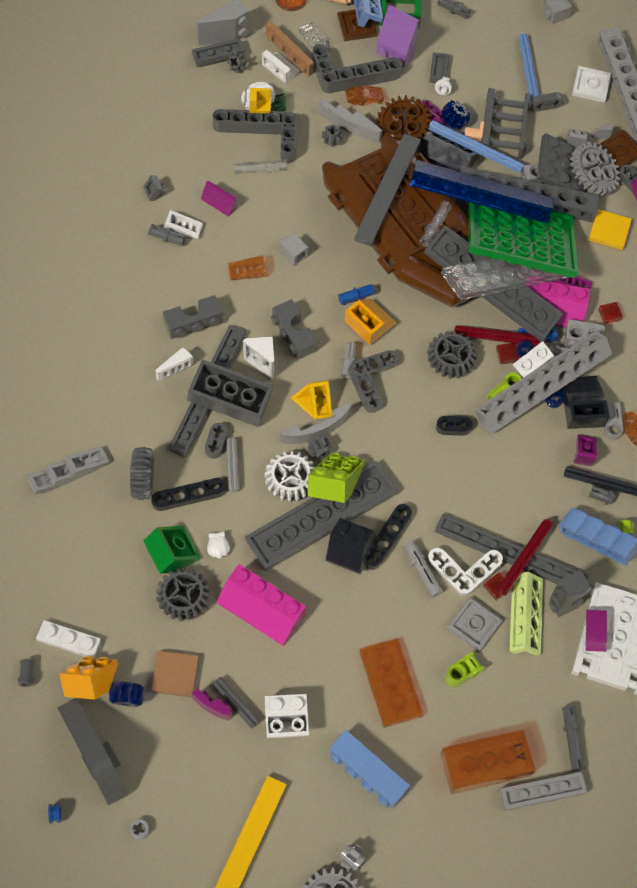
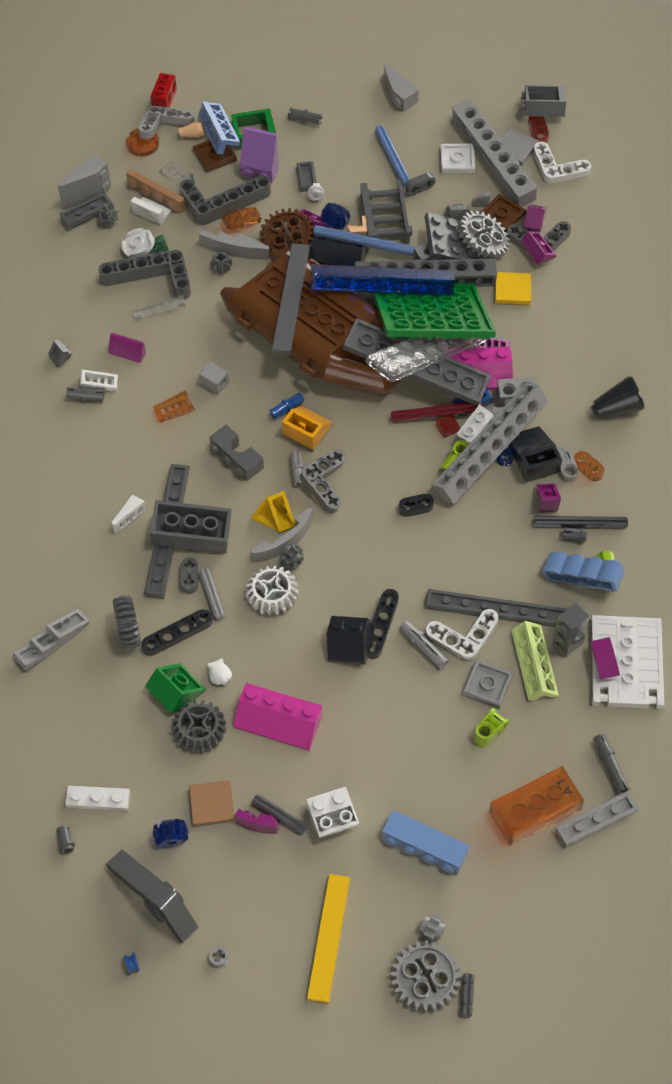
camera: 10 degrees left, 5 degrees down
light orange slope [59,656,118,700] -> none
dark grey arch [163,295,223,339] -> none
white slope [243,337,274,380] -> none
dark grey plate [245,461,398,571] -> none
yellow panel [250,88,271,113] -> none
lime slope [308,453,365,503] -> none
clear orange plate [359,638,424,728] -> none
clear pin [419,201,452,247] -> none
dark grey gear [427,330,478,379] -> none
clear red plate [483,572,512,601] -> none
dark red axle [496,519,554,596] -> none
clear blue bush [517,340,534,358] -> none
clear red plate [598,302,623,325] -> none

